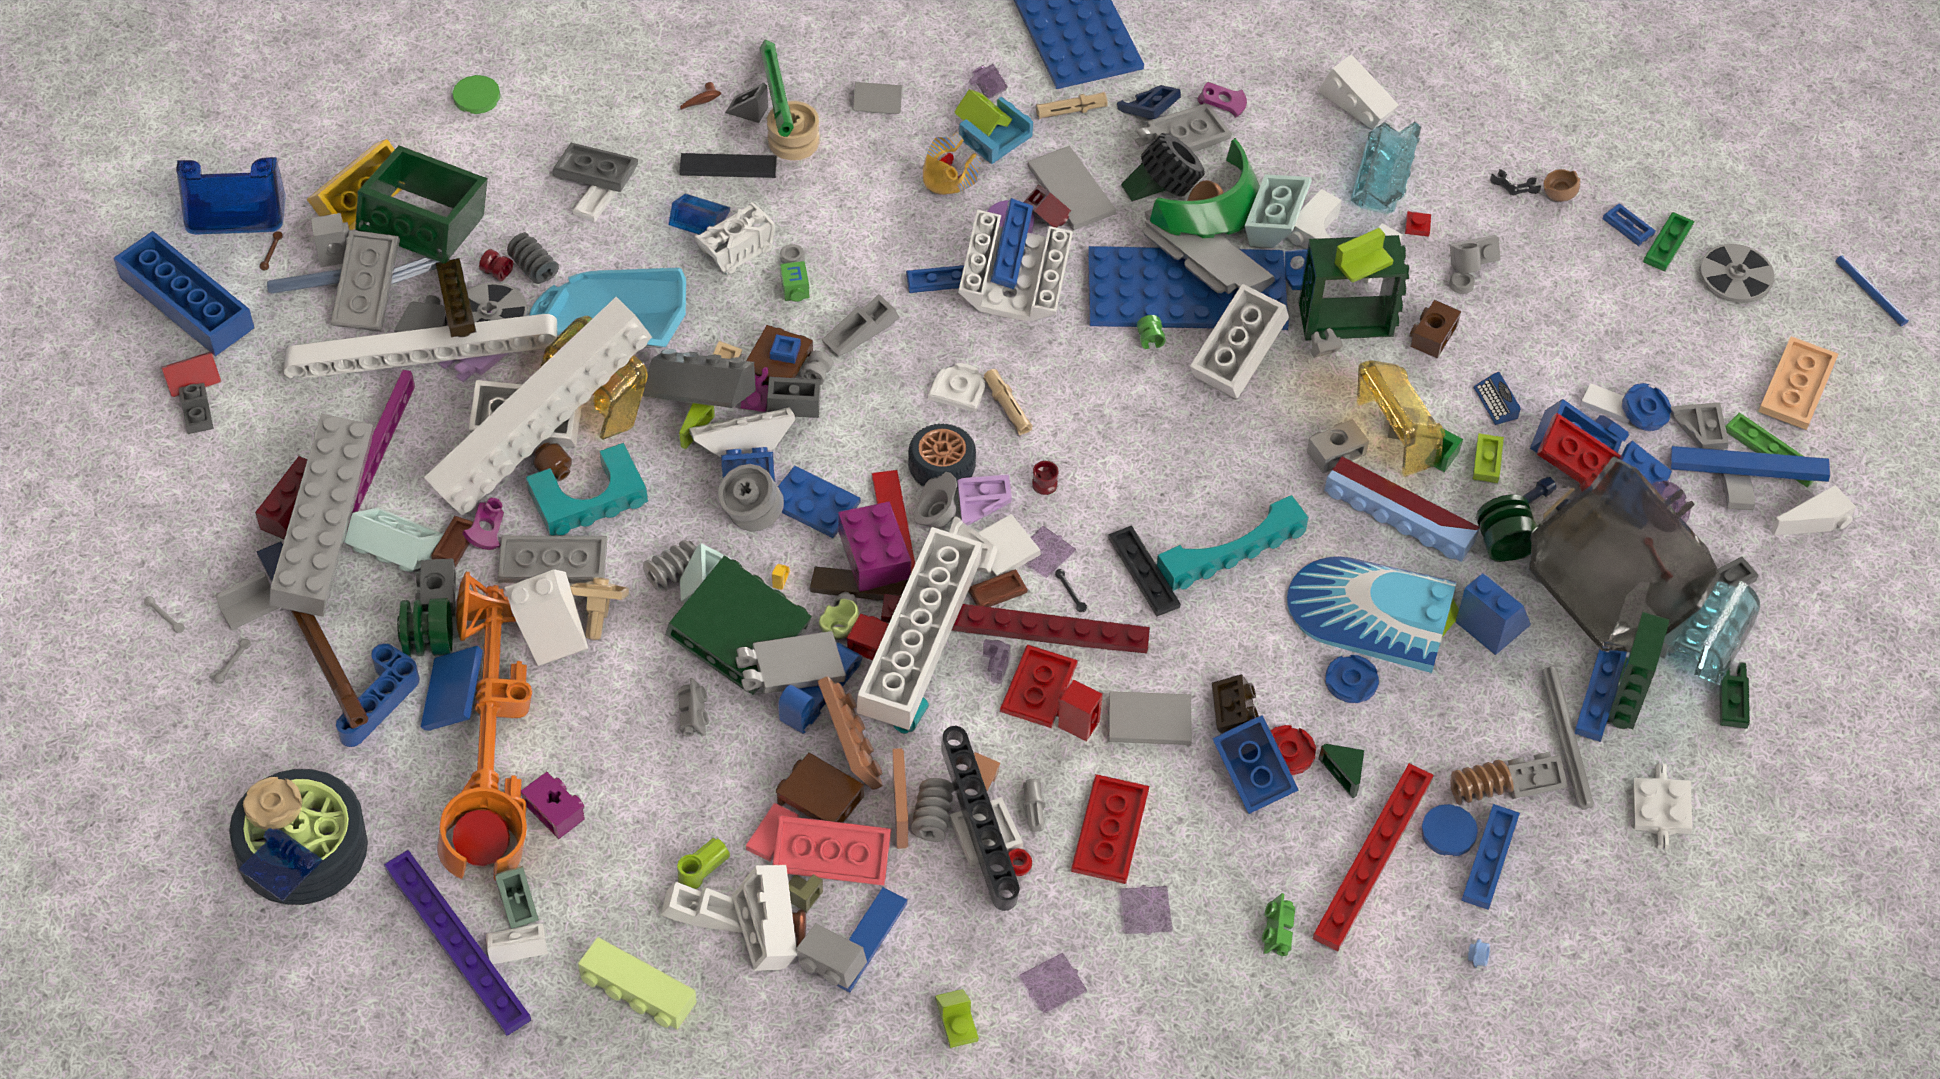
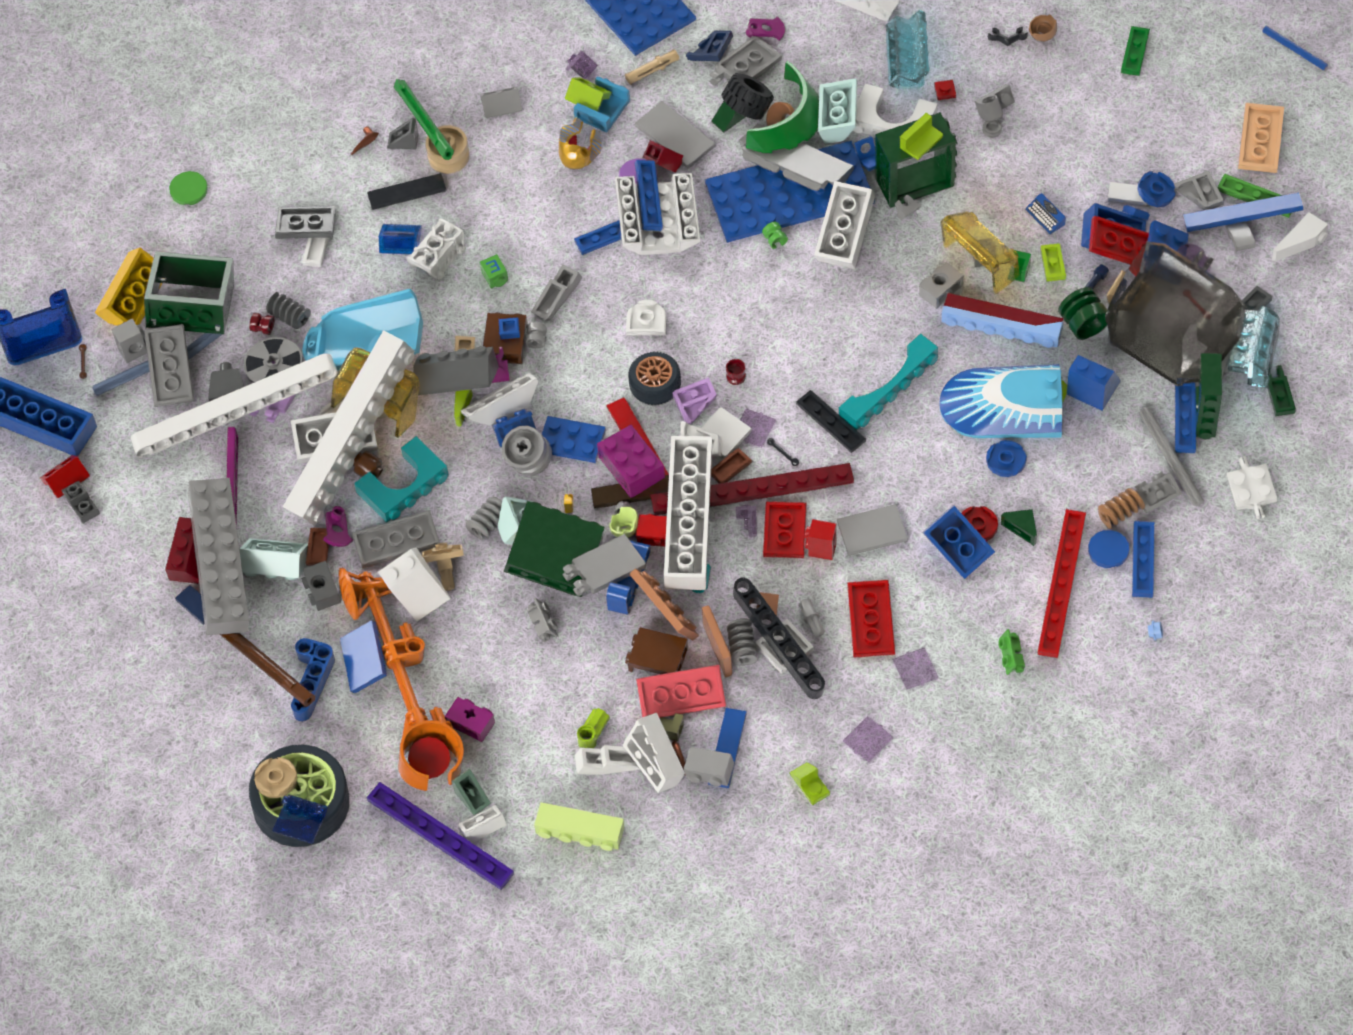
camera: 10 degrees left, 5 degrees up
light grey hinge [144,596,185,633] -> none
light grey hinge [214,639,251,684] -> none
light grey panel [215,572,279,630] -> none
dark green wheel [397,598,453,657] -> none
dark brown plate [435,258,477,338] -> none
coral tile [746,803,799,862] -> none
dark grey brick [767,377,821,418] -> none
light grey tile [780,244,805,264] -> none
light grey piece [913,472,957,530] -> none
tan pin [983,369,1033,435] -> none
red plate [1008,848,1032,876] -> none
dark brown bracket [1212,674,1259,734] -> none
reddish brown brick [1409,299,1462,359] -> none
blue tile [1602,203,1656,246] -> none
light grey piece [1700,244,1774,303] -> none

